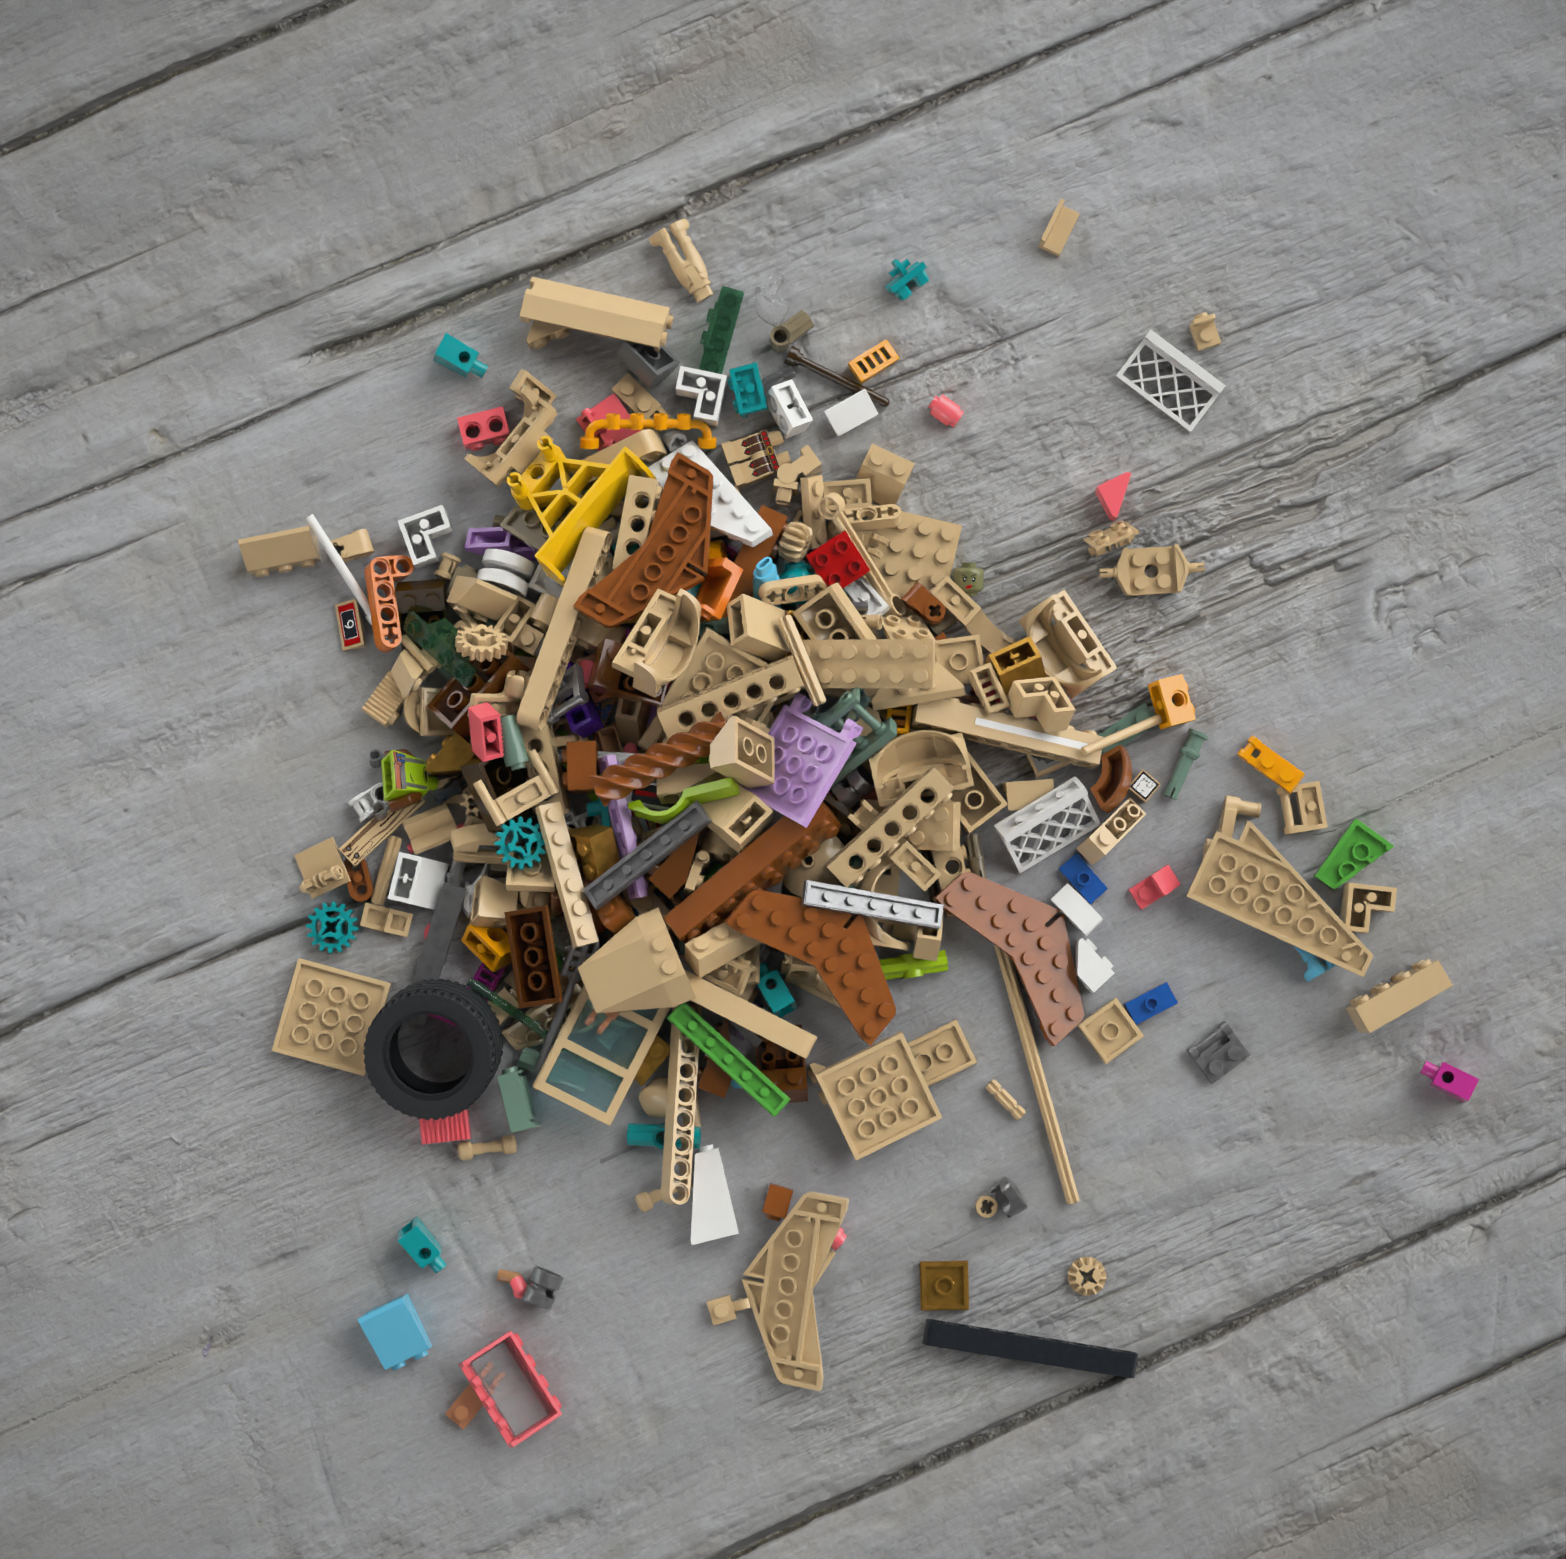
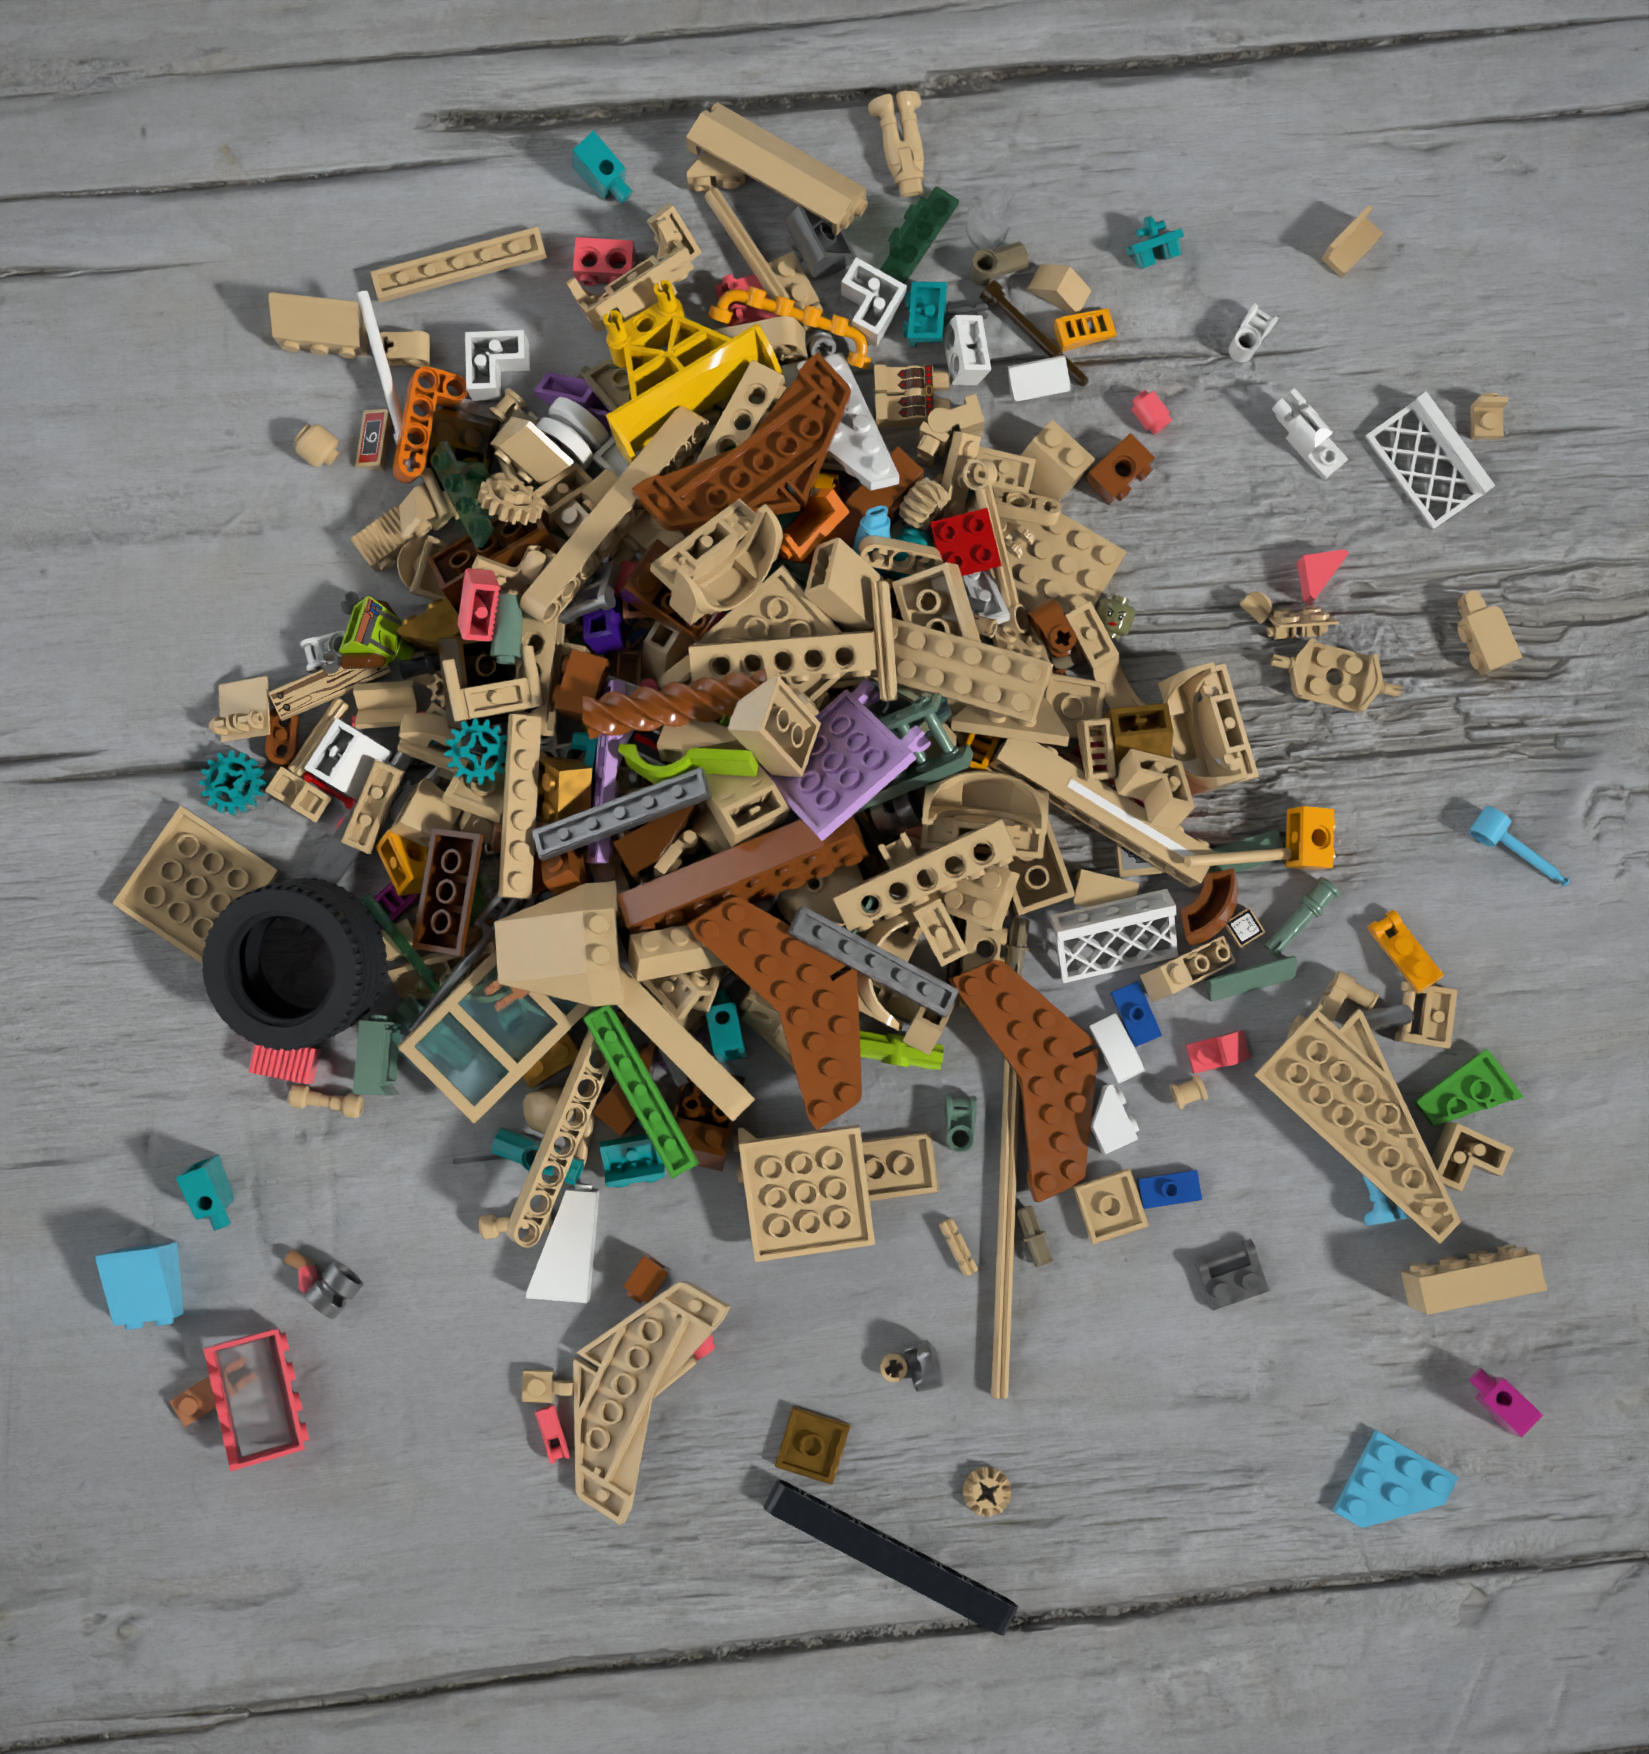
camera: 25 degrees right, 0 degrees up
none -> tan head [294,424,340,468]
none -> red hinge [303,772,356,810]
none -> tan tile [341,759,405,854]
none -> tan plate [370,227,547,303]
none -> coral bar [535,1404,571,1464]
none -> teal bracket [600,1134,666,1188]
none -> tan axle [705,187,789,301]
none -> sand green piece [945,1094,977,1152]
none -> dark tan axle [1016,1205,1053,1267]
none -> tan slope [1027,264,1092,315]
none -> dark orange brick [1085,433,1155,505]
none -> tan bush [1169,1075,1208,1110]
none -> sand green slope [1204,955,1297,1002]
none -> white piece [1228,303,1279,363]
none -> tan plate [1239,591,1272,624]
none -> white plate [1272,388,1348,481]
none -> medium azure plate [1333,1430,1459,1528]
none -> flat silver bar [1362,1004,1414,1030]
none -> tan hinge [1457,590,1522,676]
none -> medium azure piece [1468,806,1570,886]

